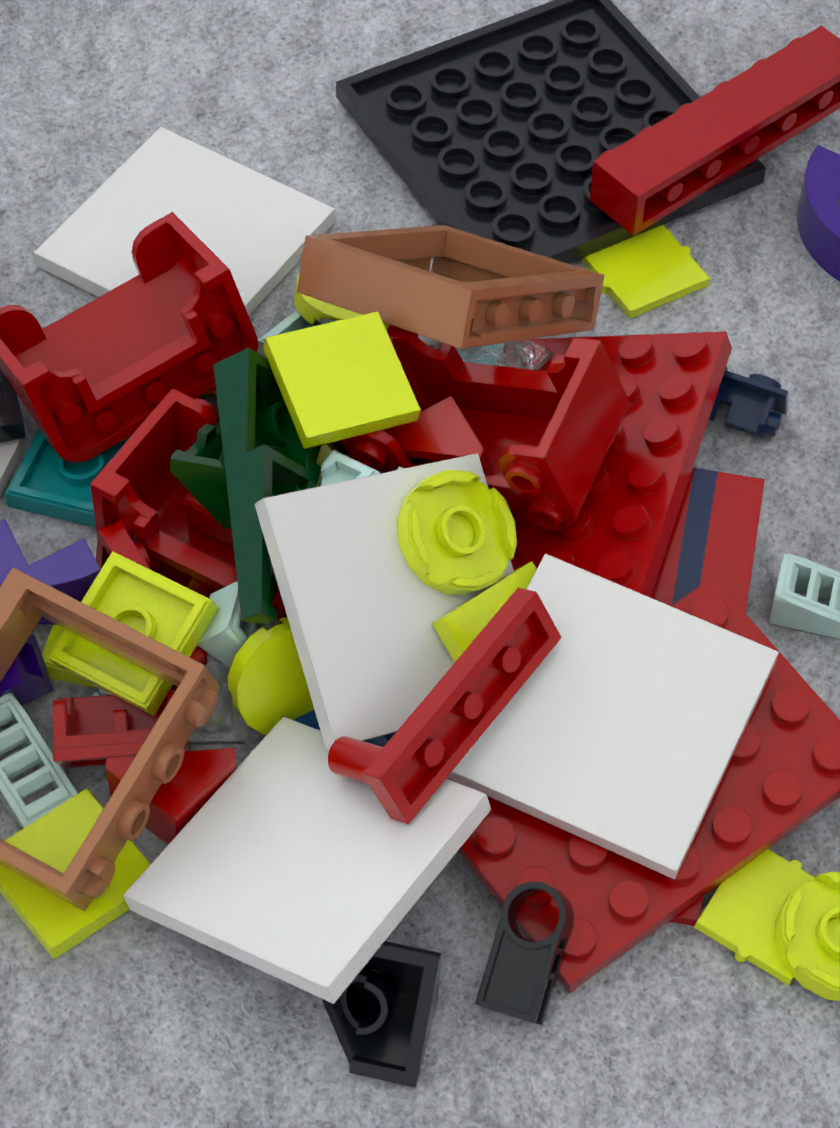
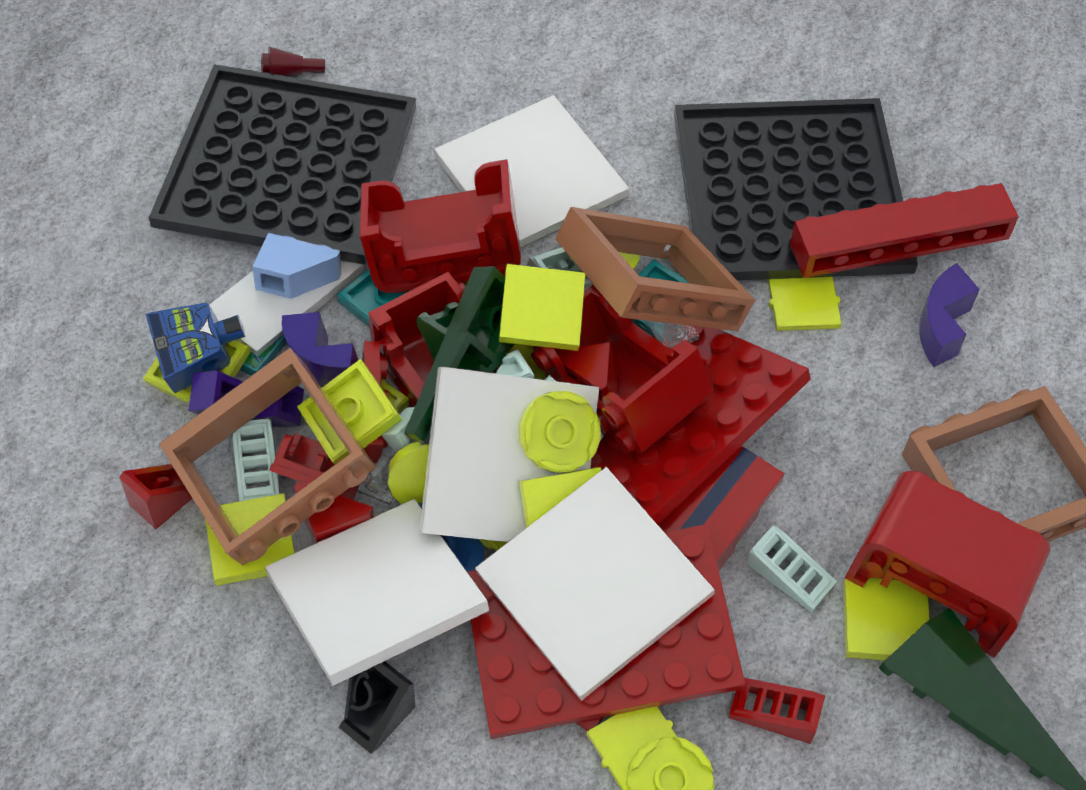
camera: 25 degrees right, 5 degrees up
red piece [328,588,562,824] -> none
black piece [475,882,574,1026] -> none
dark blue hinge [709,366,788,438] -> none

